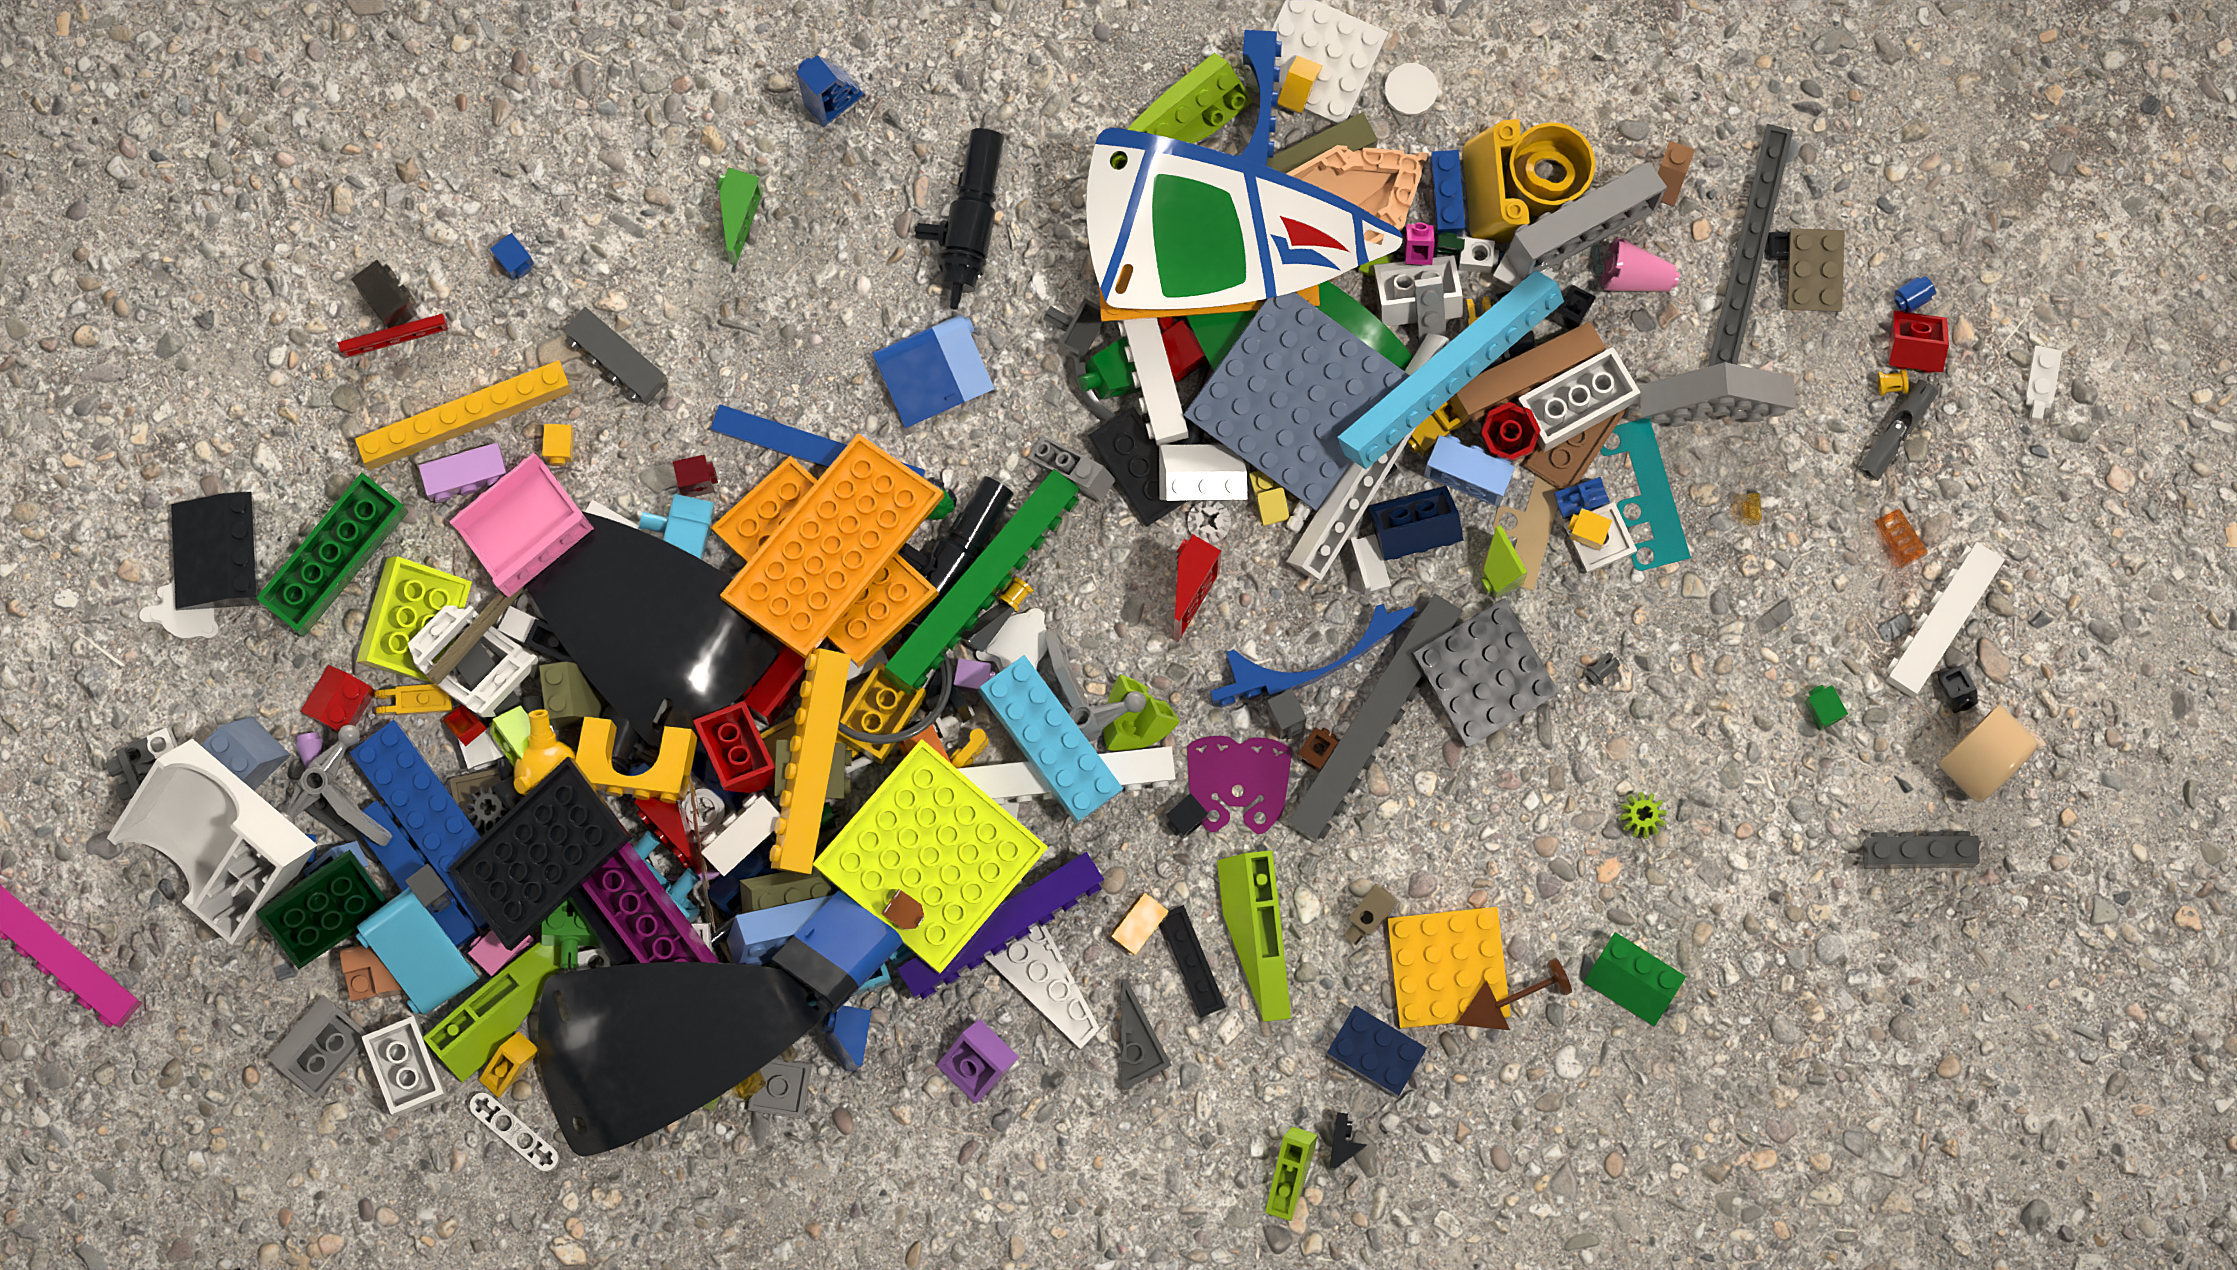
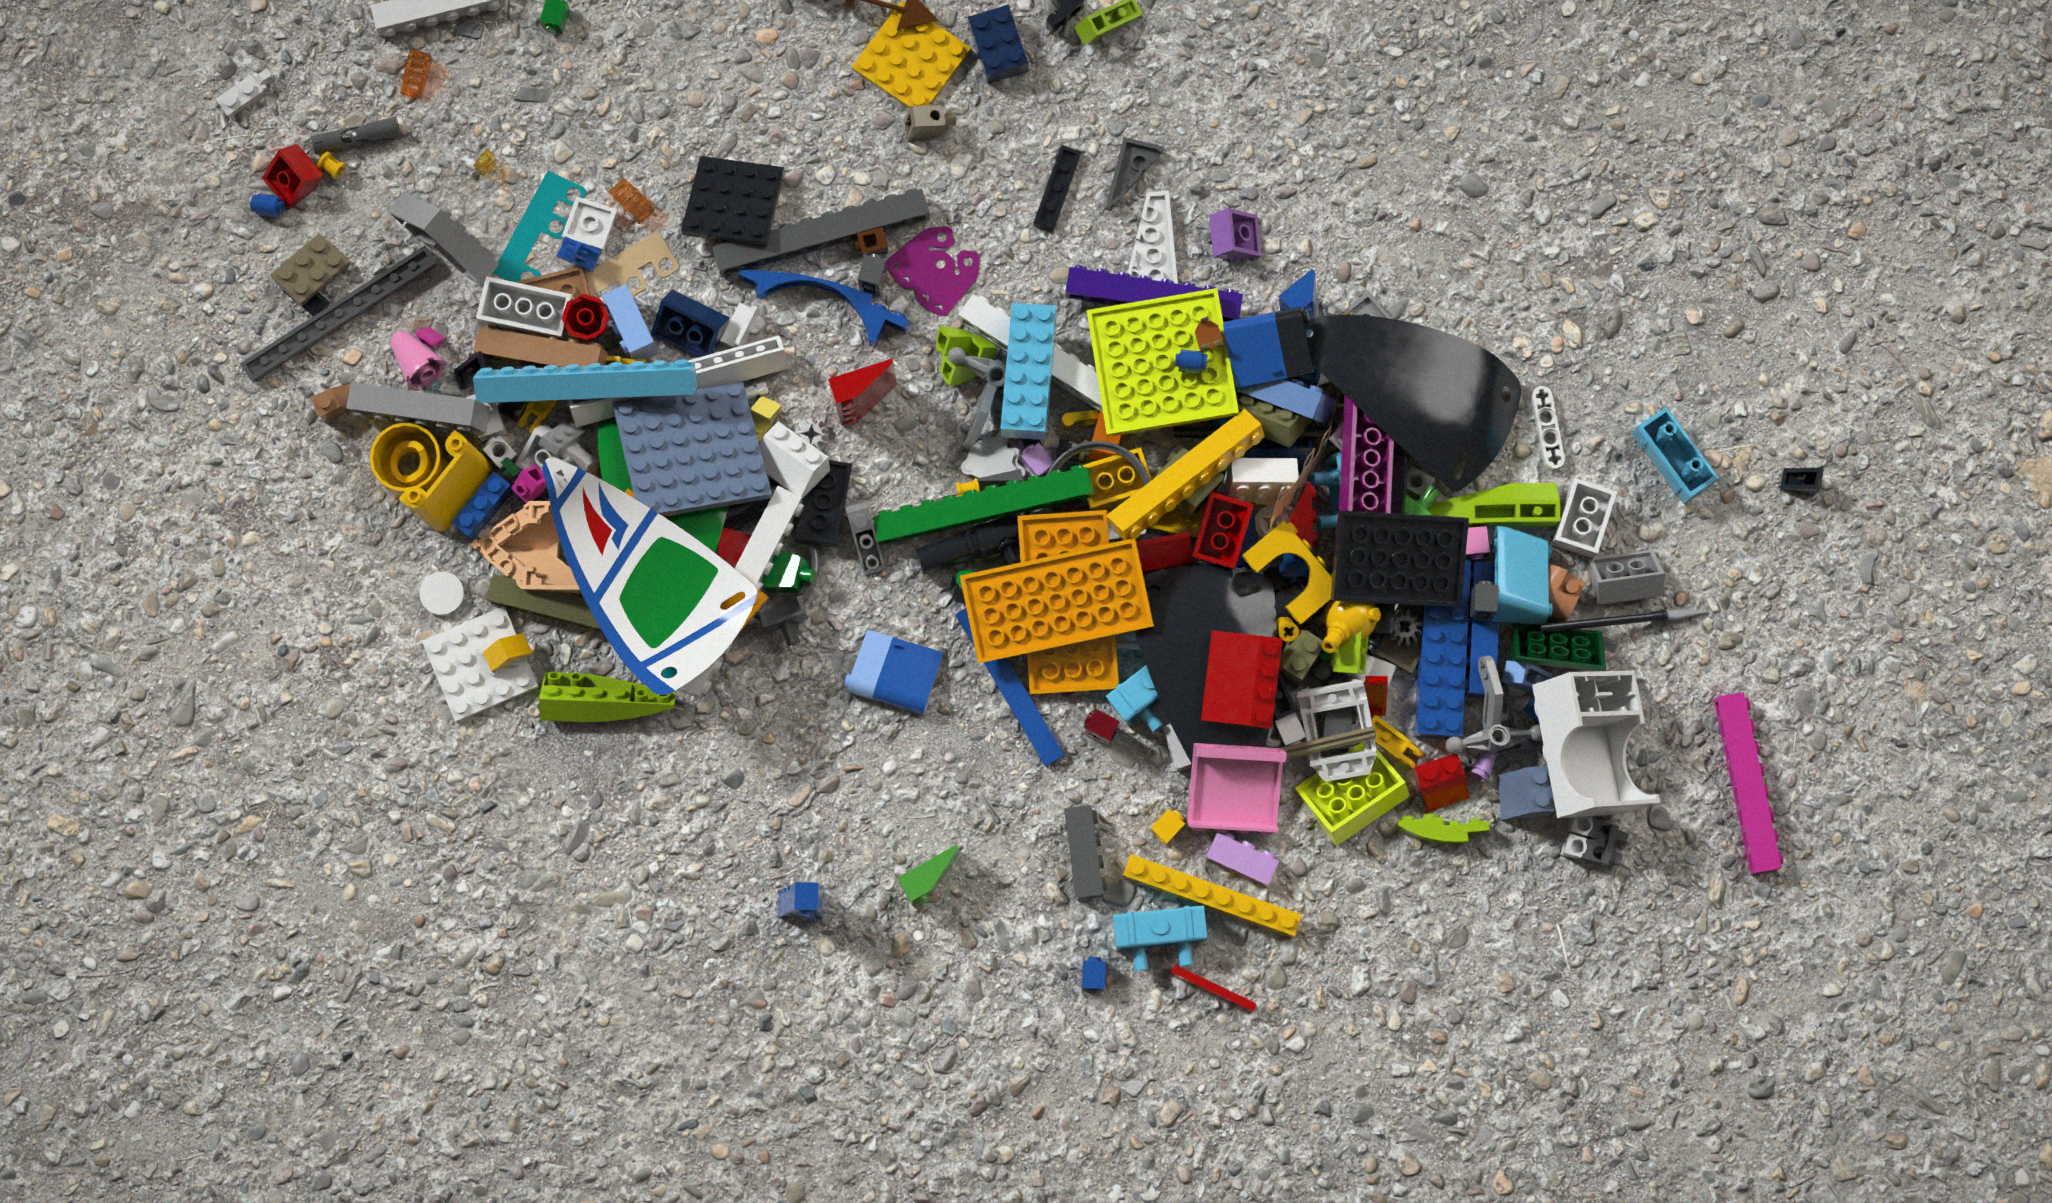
camera: 140 degrees left, 0 degrees up
white tile [139,578,219,640] -> none
black slope [171,491,259,611] -> none
green brick [256,472,408,638] -> none
clear smoke brick [351,260,417,328] -> none
yellow slope [479,1031,538,1098] -> none
black piece [914,128,1004,310] -> none
hinge [1107,893,1169,955] -> none
black brick [1166,793,1210,838] -> none
lime wedge [1217,850,1291,1022] -> none
blue arch [1235,29,1282,168] -> none
lime slope [1481,525,1527,599] -> none
yellow brick [1568,508,1612,551] -> none
dark grey pin [1584,652,1620,686] -> none
lime gear [1619,792,1667,839] -> none
none -> dark pink slope [415,327,445,351]
none -> clear orange slope [608,178,655,224]
none -> medium azure piece [1112,905,1207,971]
none -> blue brick [1175,349,1207,374]
none -> red slope [1201,631,1283,729]
none -> yellow bush [1277,617,1299,642]
none -> lime slope [1396,814,1490,844]
none -> black piece [1539,609,1708,633]
none -> medium azure piece [1632,407,1719,505]

